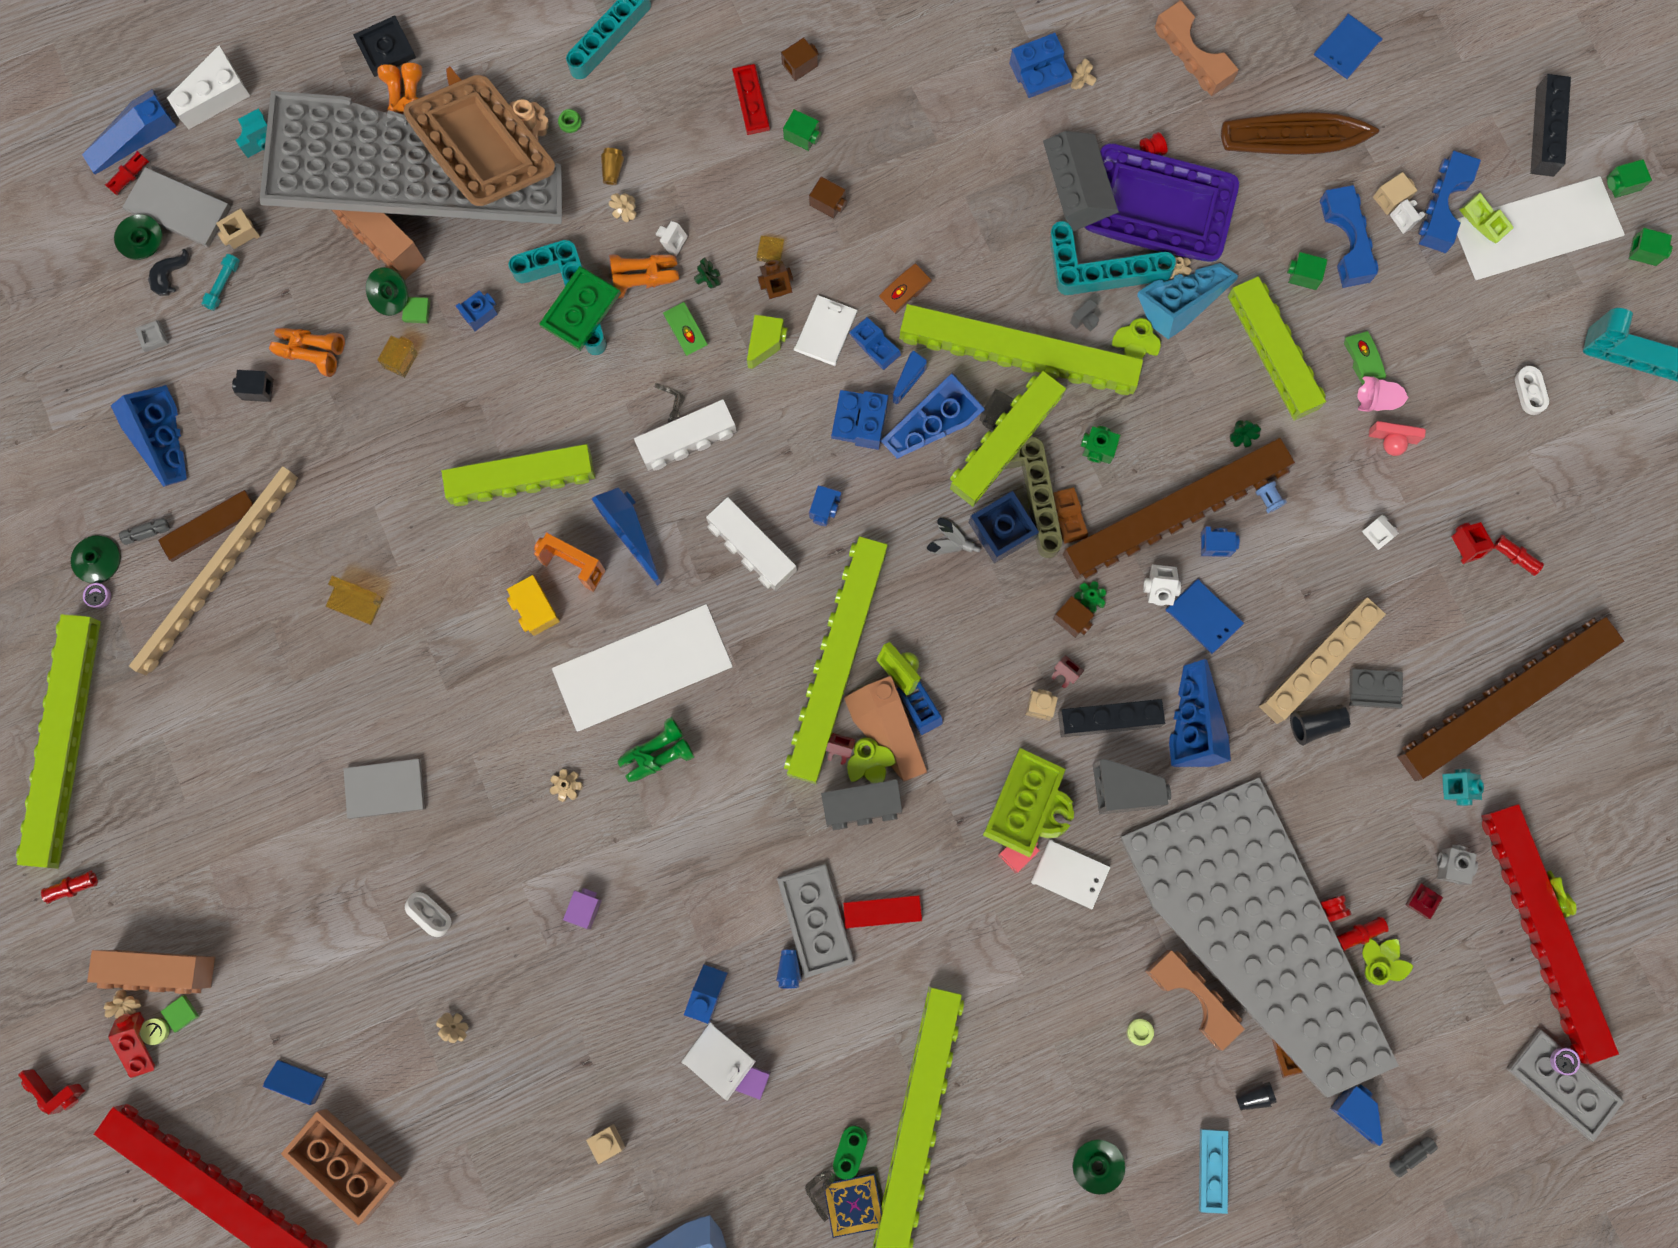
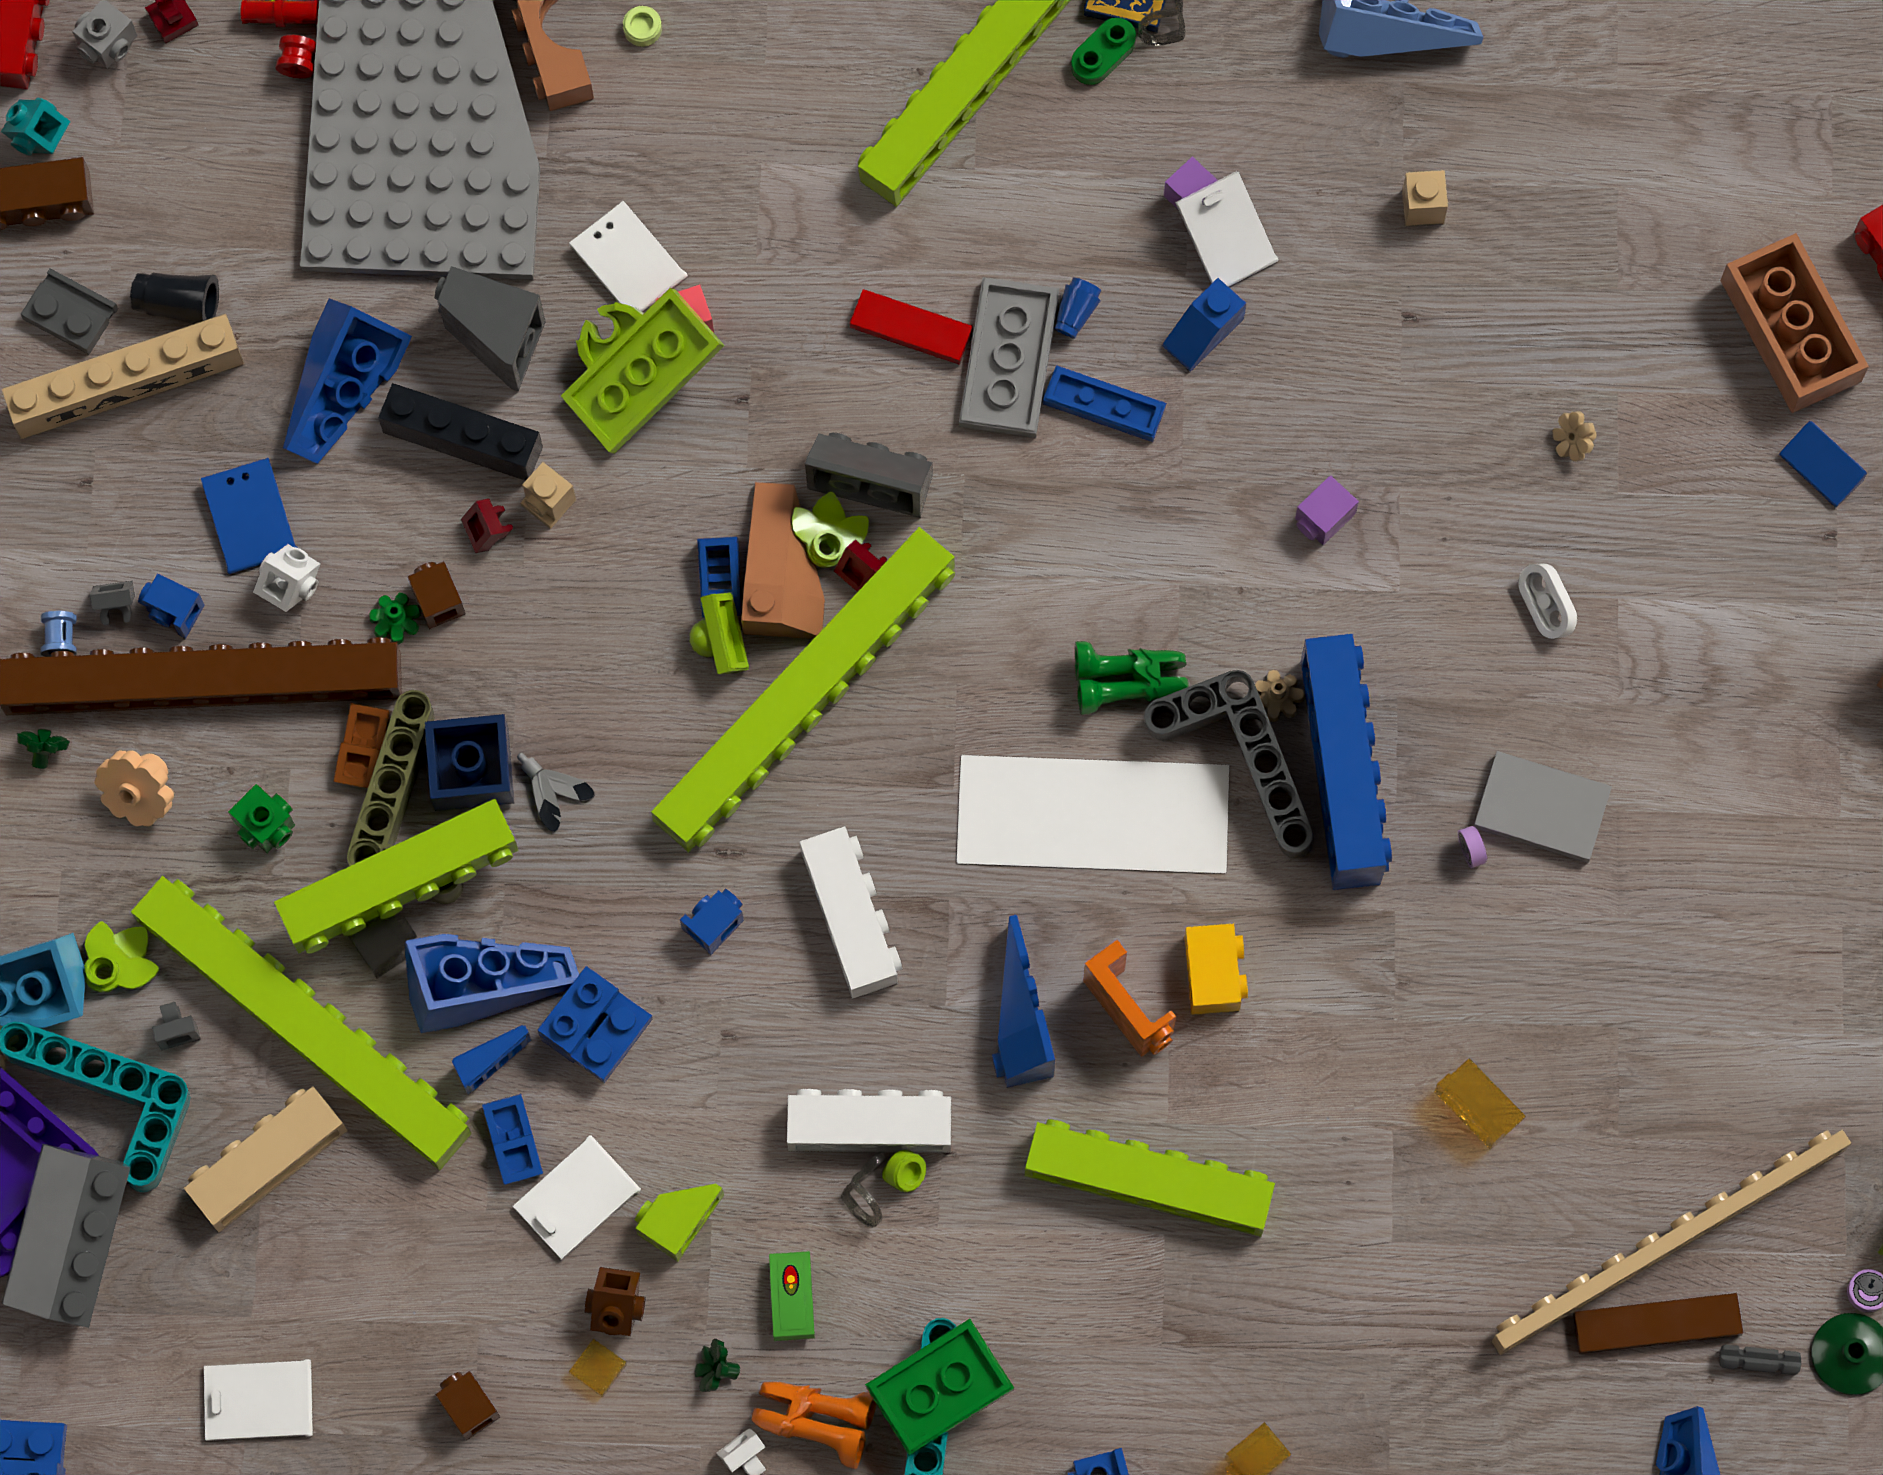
camera: 155 degrees left, 5 degrees down
dark orange slope [879,263,932,314] -> none
none -> dark grey tile [90,581,135,626]
none -> light nougat plant [94,750,174,826]
none -> tan brick [184,1086,347,1233]
none -> white container [204,1359,313,1441]
none -> lime tile [882,1149,926,1193]
none -> blue tile [1043,365,1167,442]
none -> dark grey beam [1144,670,1314,858]
none -> blue brick [1300,634,1392,890]
none -> lavender tile [1458,826,1487,868]

